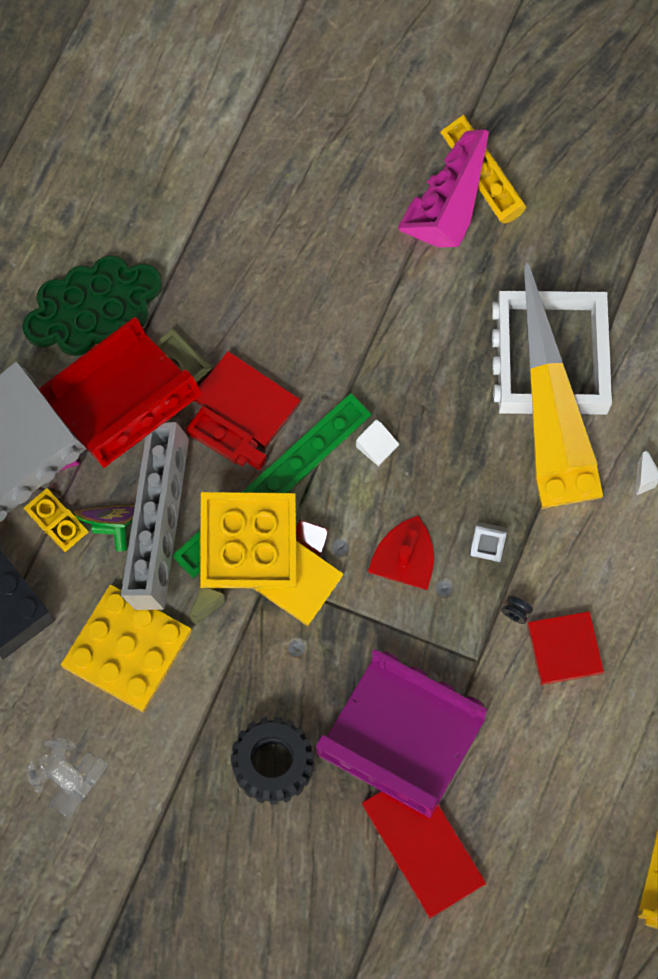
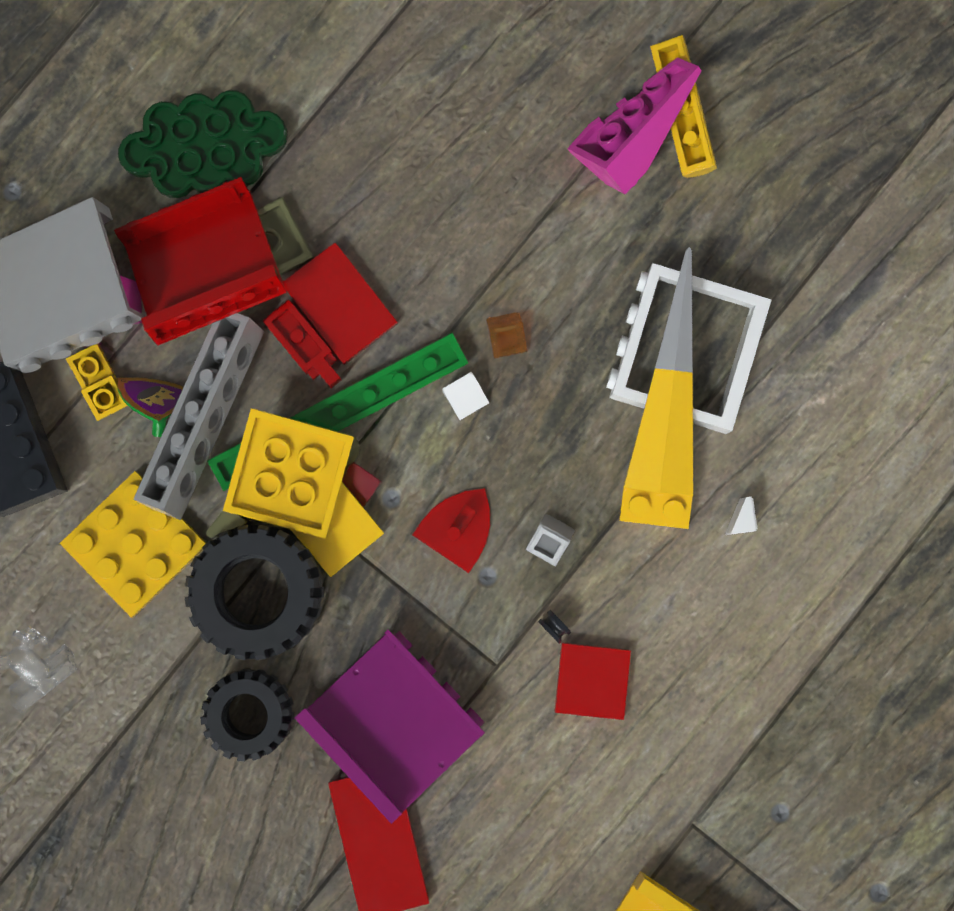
camera: 10 degrees right, 15 degrees up
none -> black tyre [185,525,324,660]
none -> clear orange slope [486,312,528,359]

